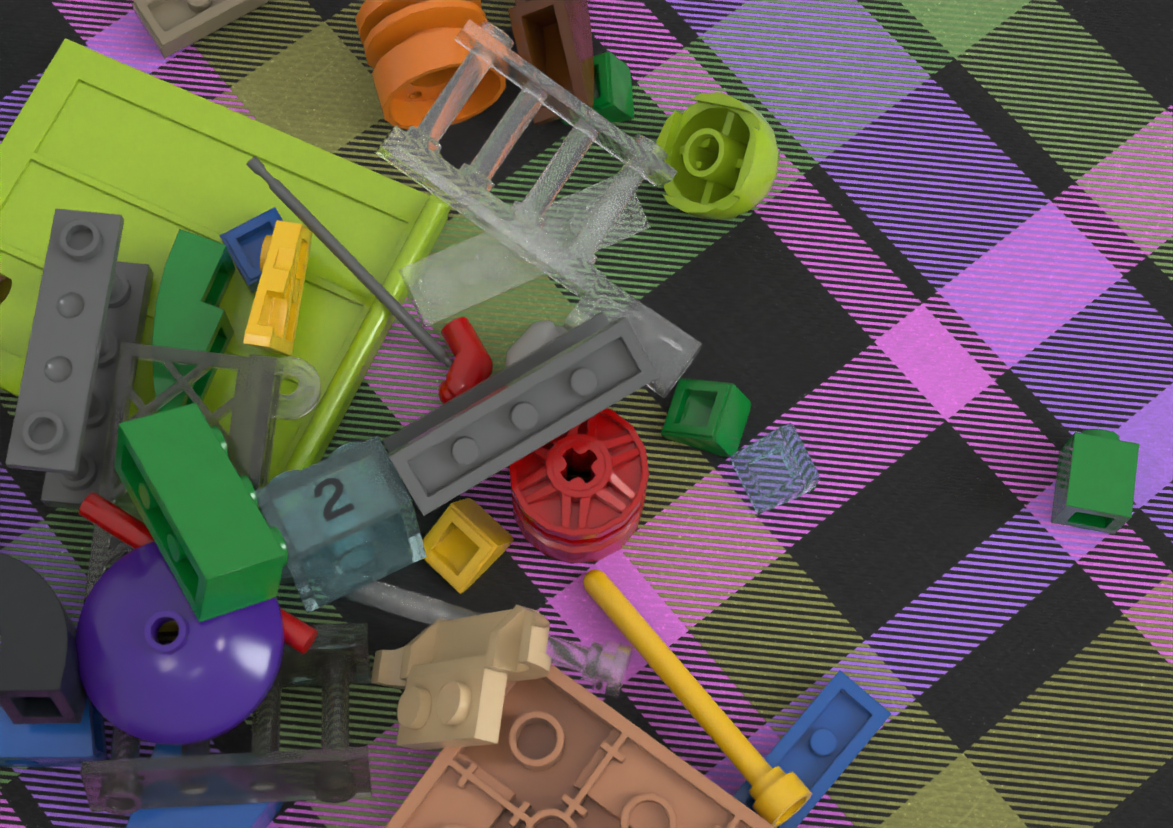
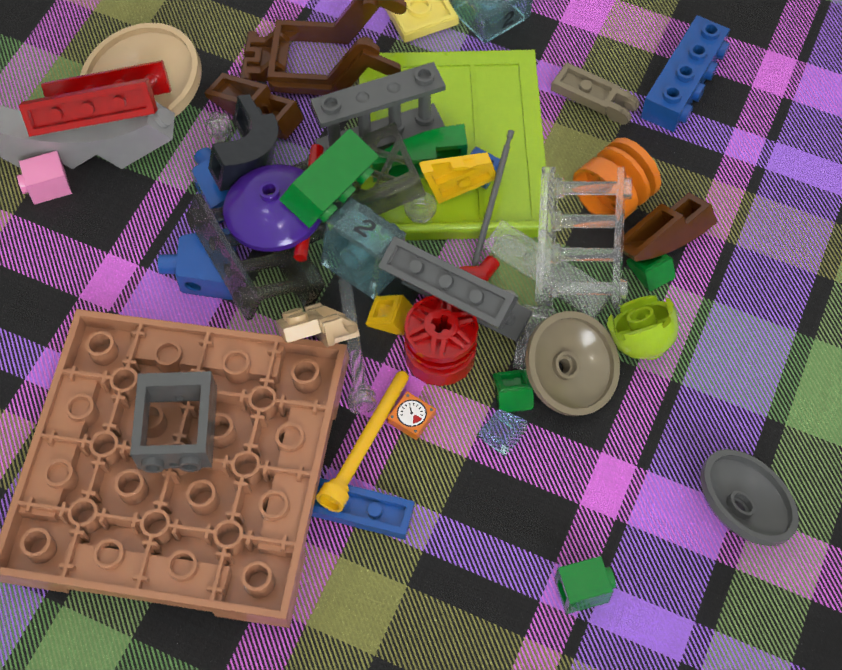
camera: 65 degrees right, 10 degrees down
none -> tile [387,391,436,441]
none -> dark tan dish [525,311,620,416]
none -> dark grey dish [700,449,799,546]

